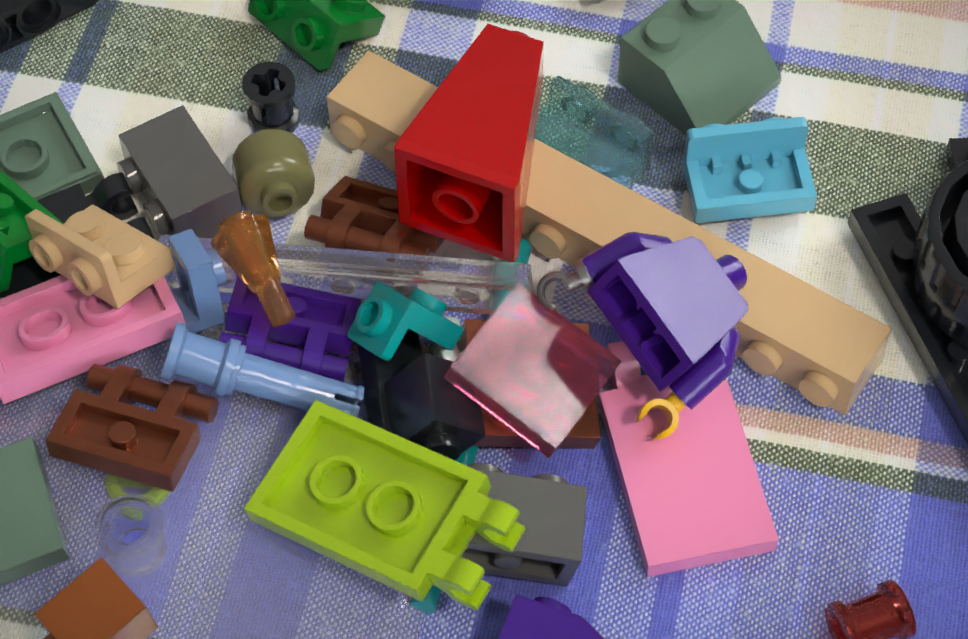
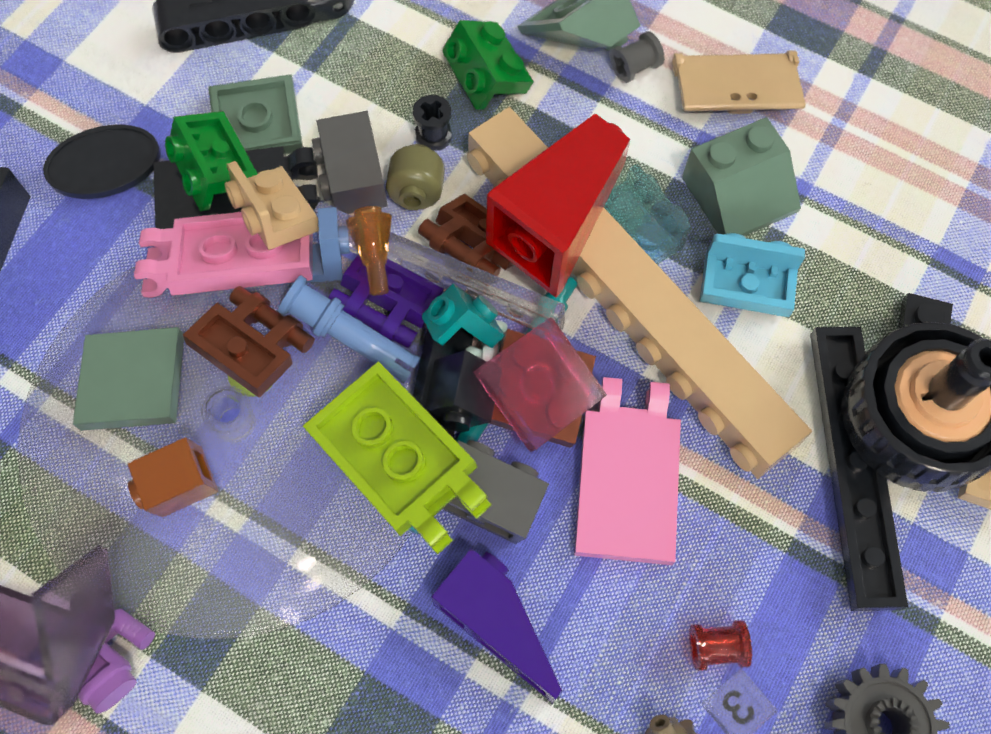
camera: 15 degrees right, 10 degrees up
dark purple torso [536,232,748,441] -> none

